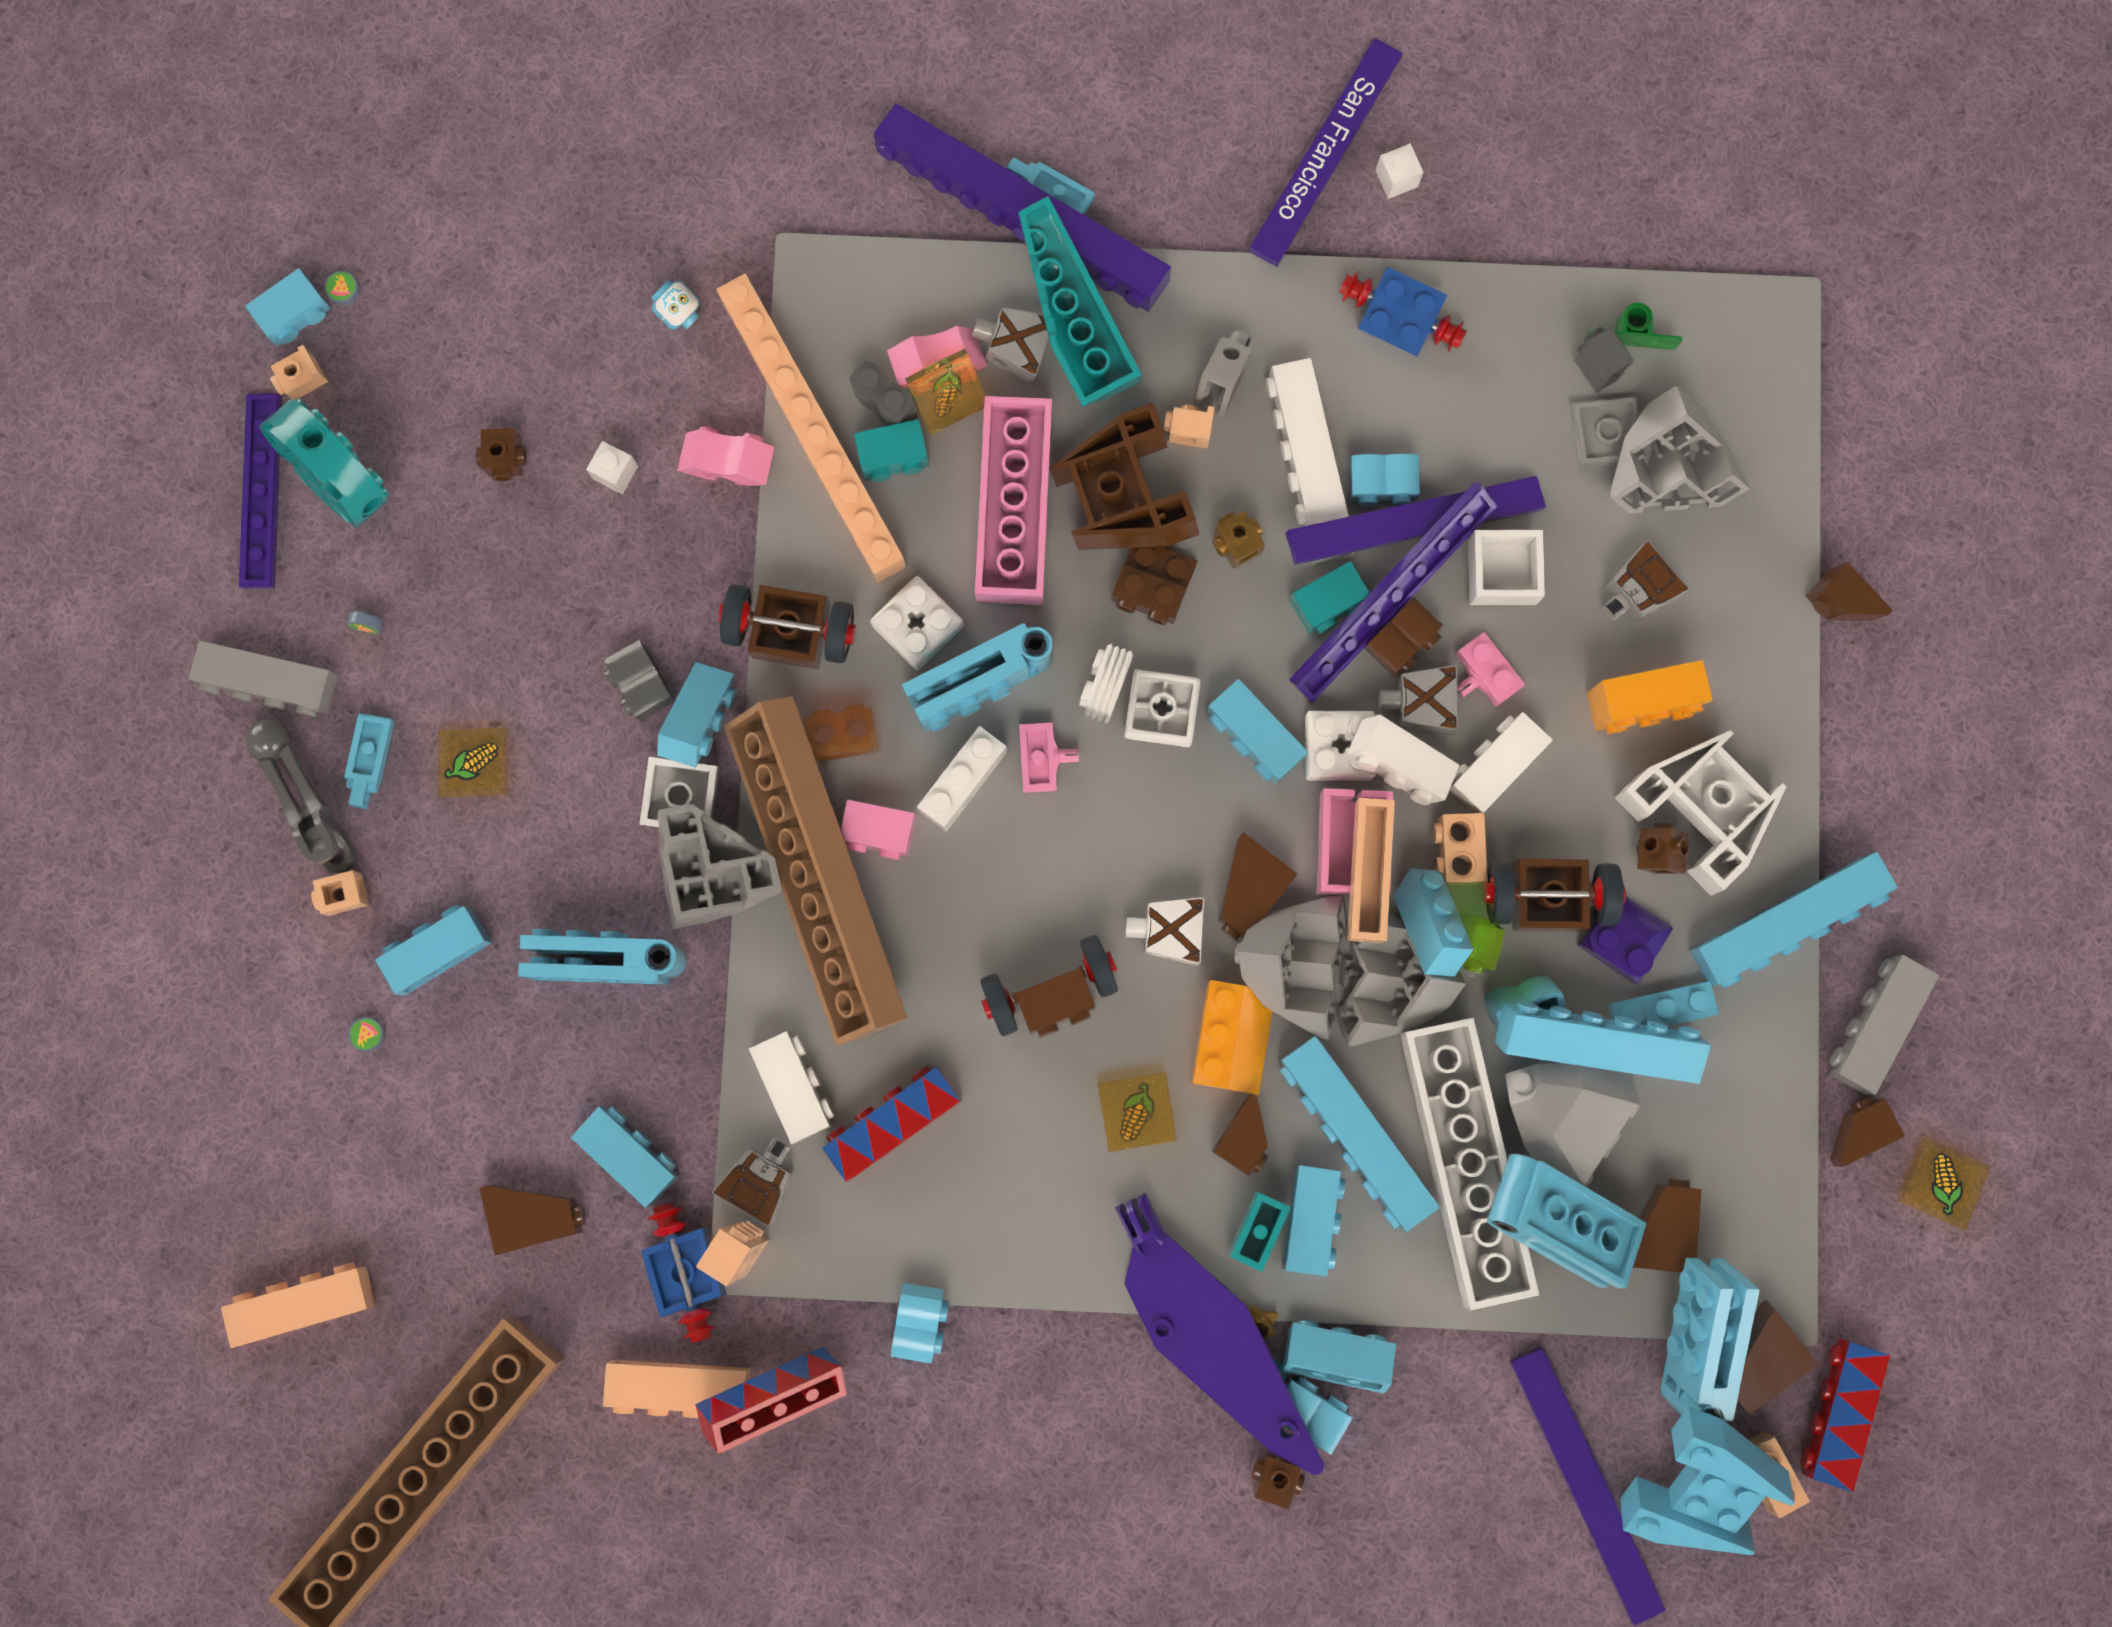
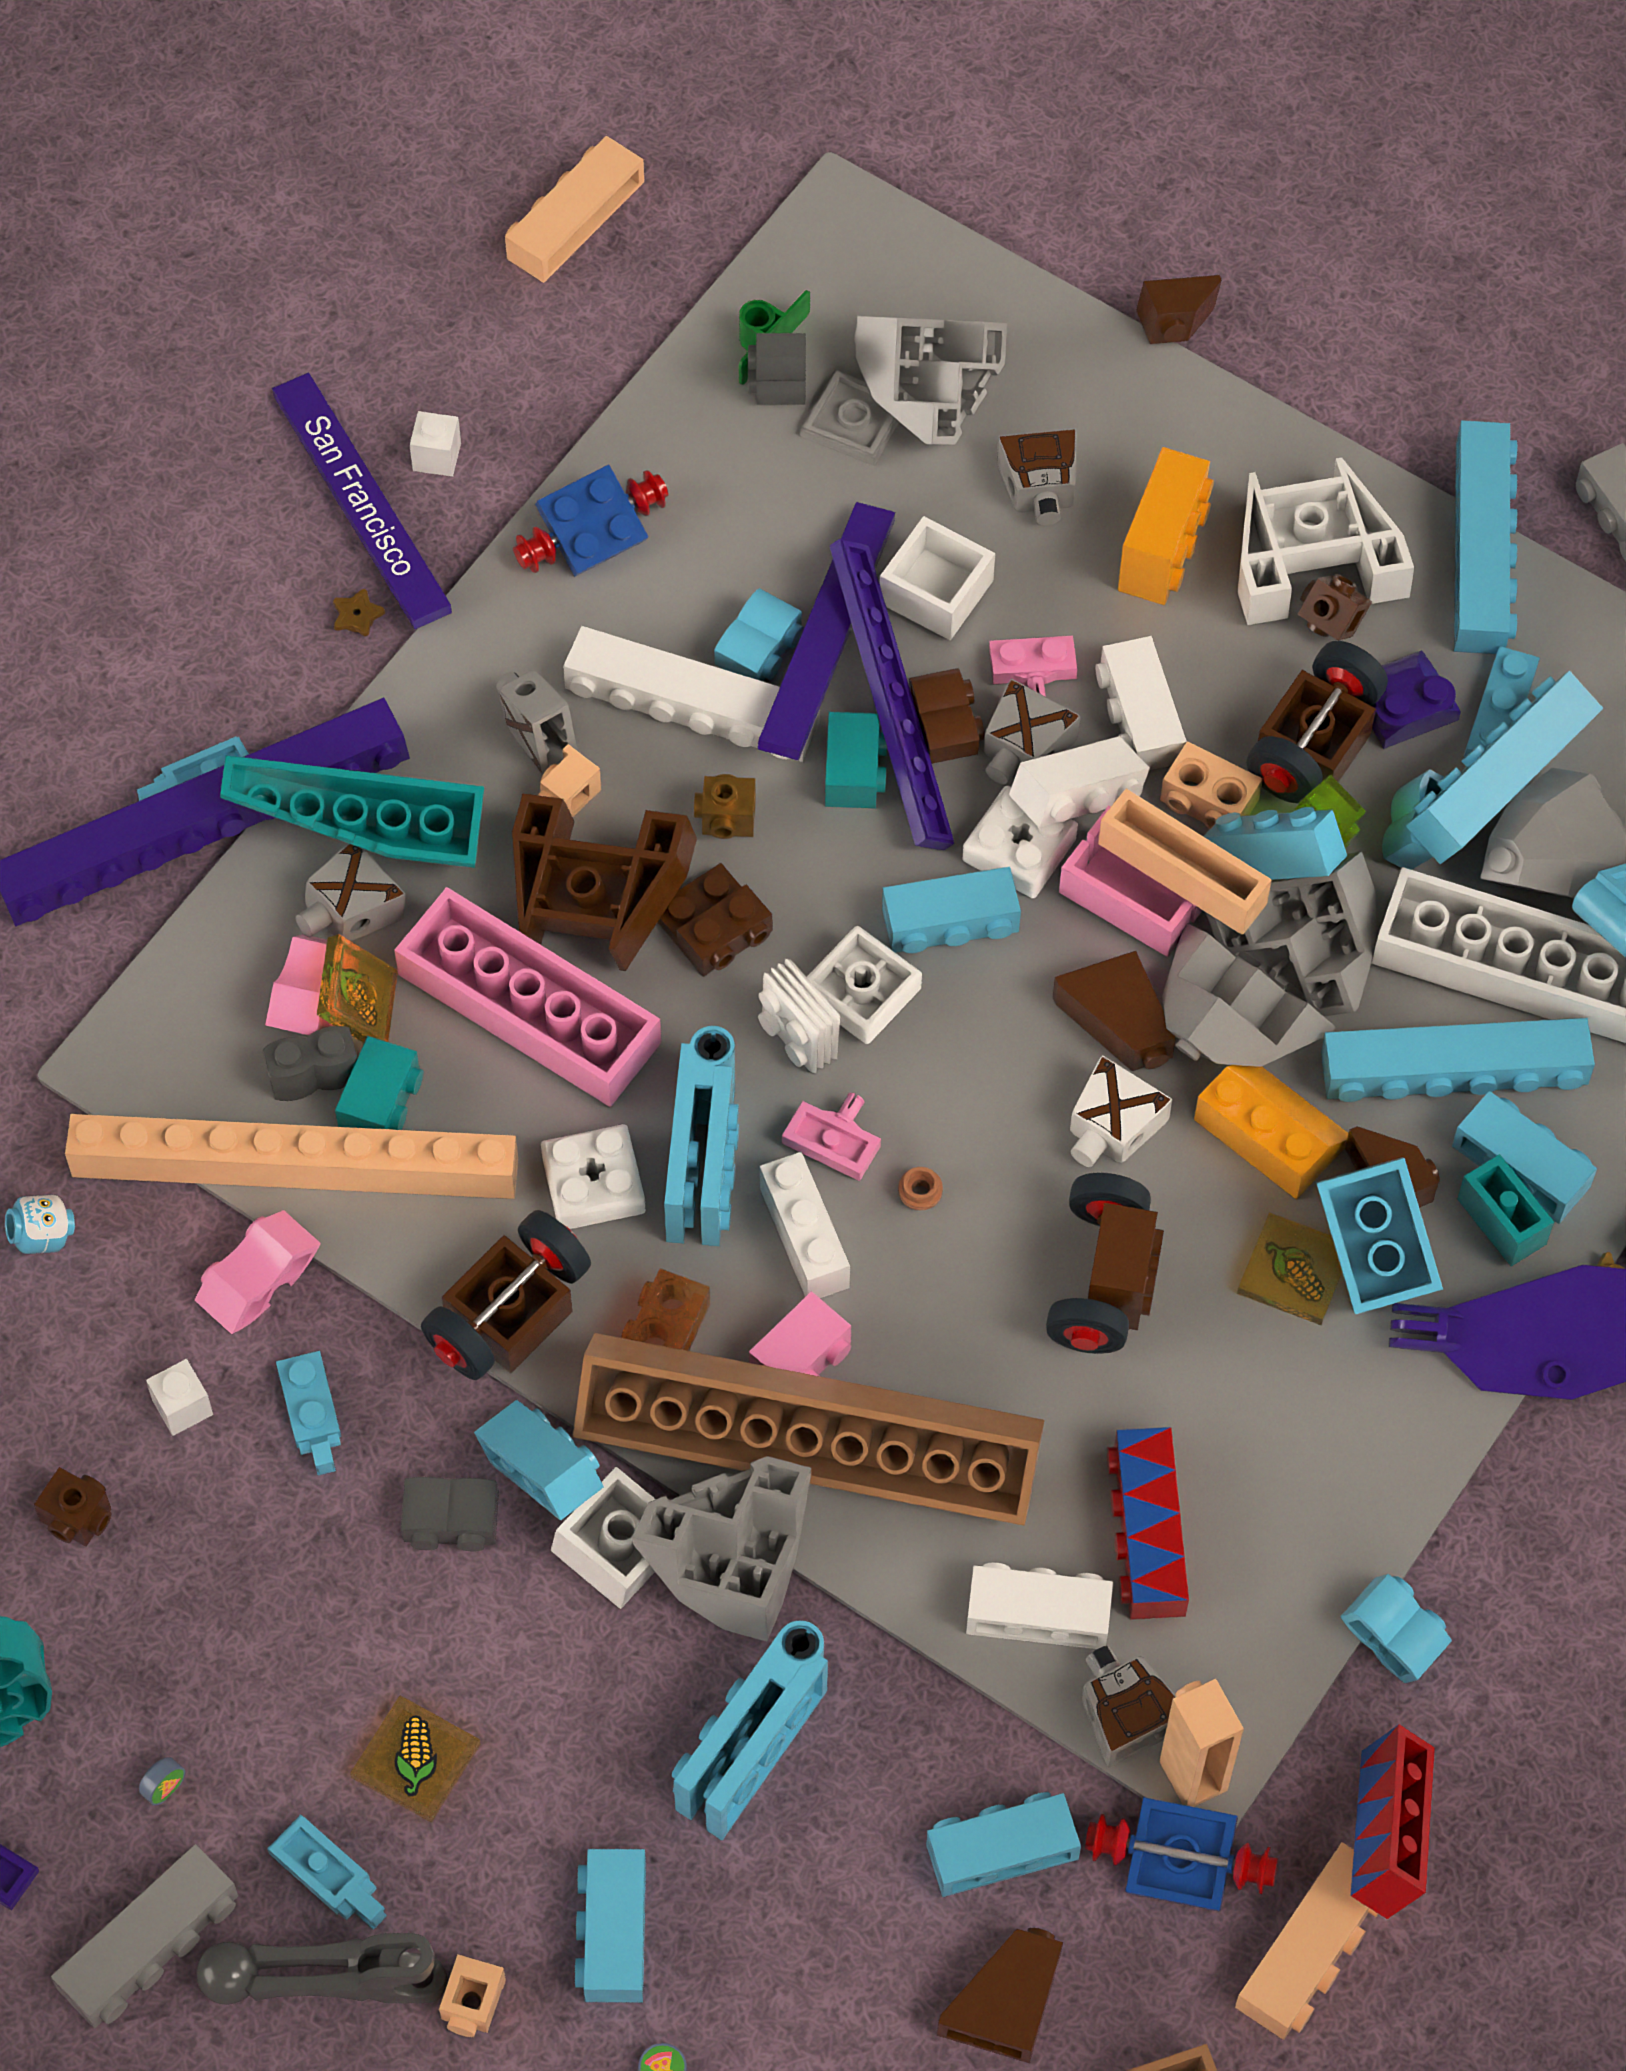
camera: 60 degrees left, 20 degrees down
none -> medium azure hinge [276,1351,341,1475]
none -> pearl gold plate [333,589,386,636]
none -> light nougat brick [505,136,644,283]
none -> nougat plate [898,1167,943,1210]
none -> medium azure brick [1316,1157,1443,1314]

